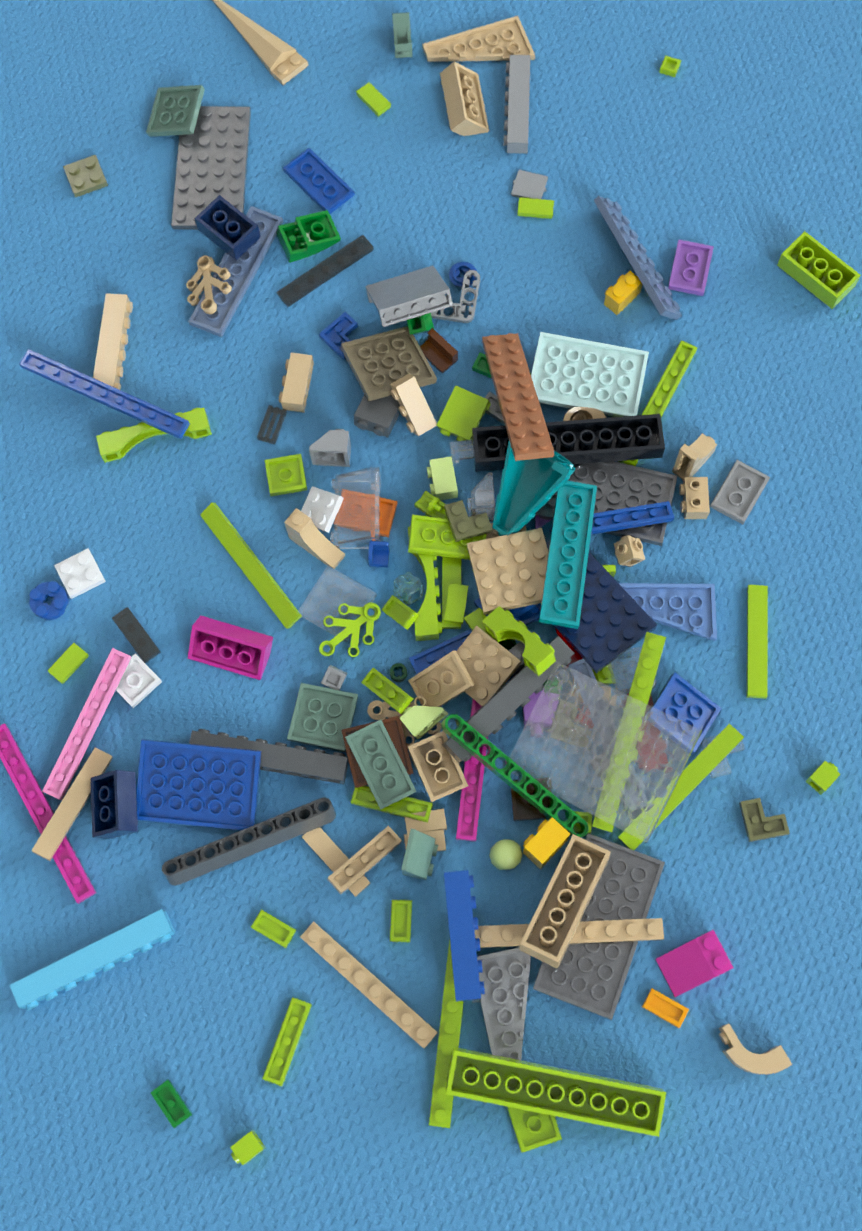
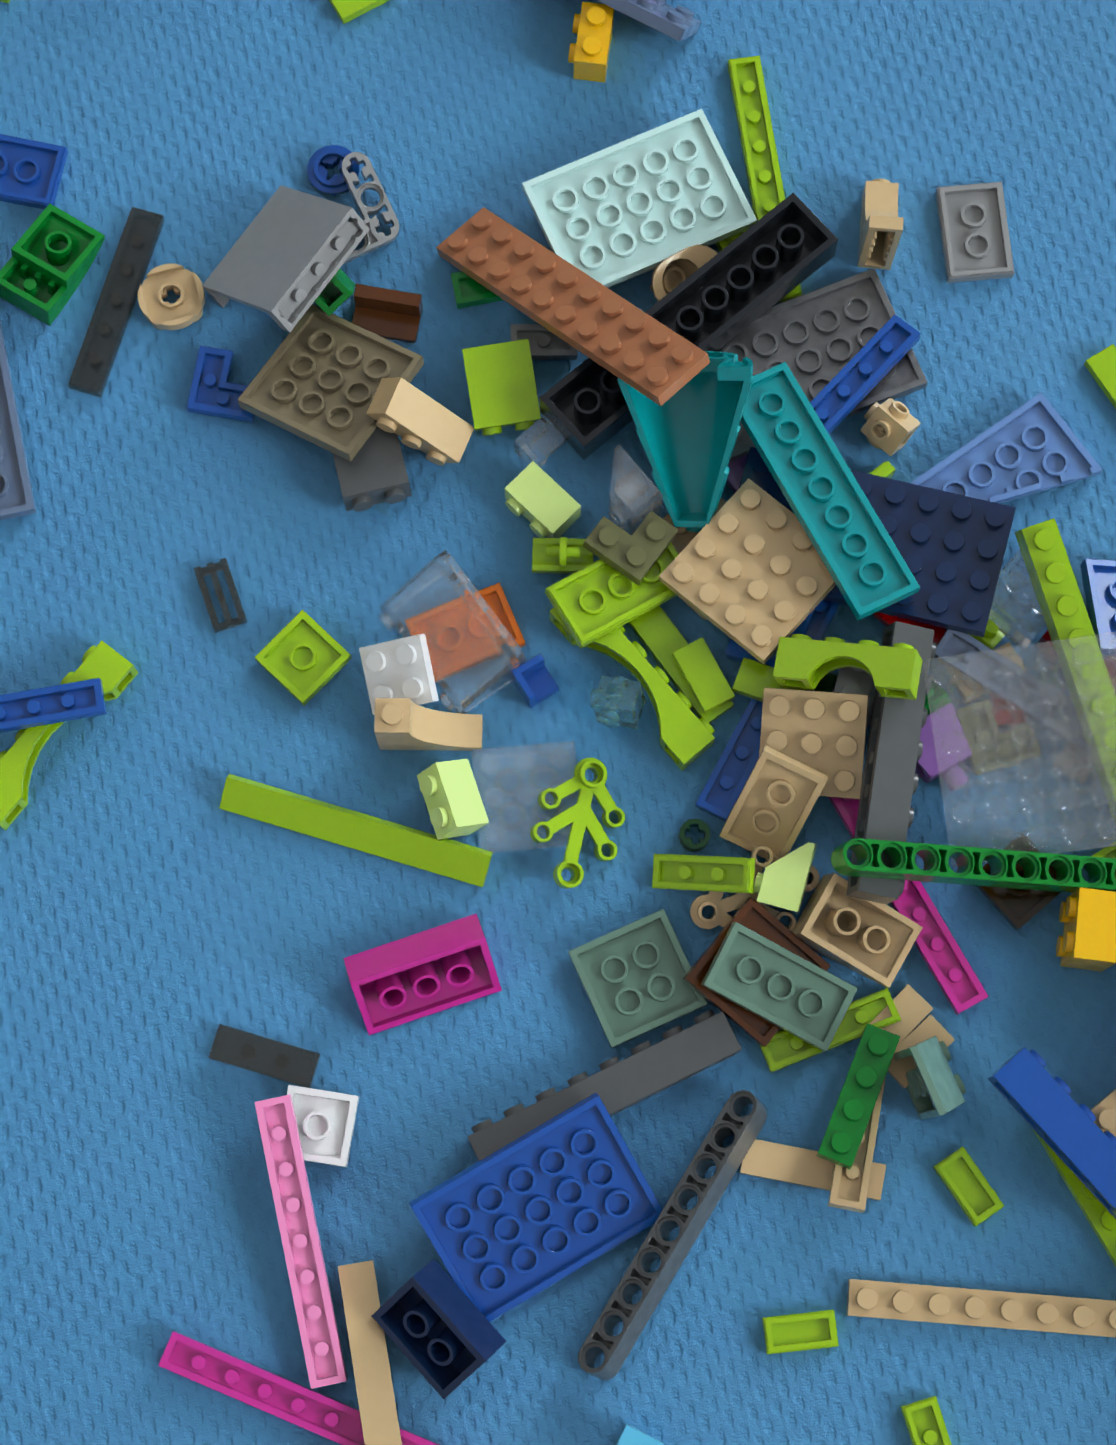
camera: 40 degrees left, 5 degrees up
blue plate [29,581,69,620] -> none
lime tile [48,643,89,684] -> none
white plate [54,548,106,599] -> none
tan brick [279,353,314,413] -> none
light grey slope [309,429,351,467] -> none
light grey plate [321,665,348,691] -> none
lime tile [381,595,419,630] -> none
yellowish green hair [489,839,523,870] -> none
tan brick [679,477,710,519] -> none
none -> tan plate [138,263,205,330]
none -> yellowish green brick [416,759,489,840]
none -> green plate [816,1023,900,1169]

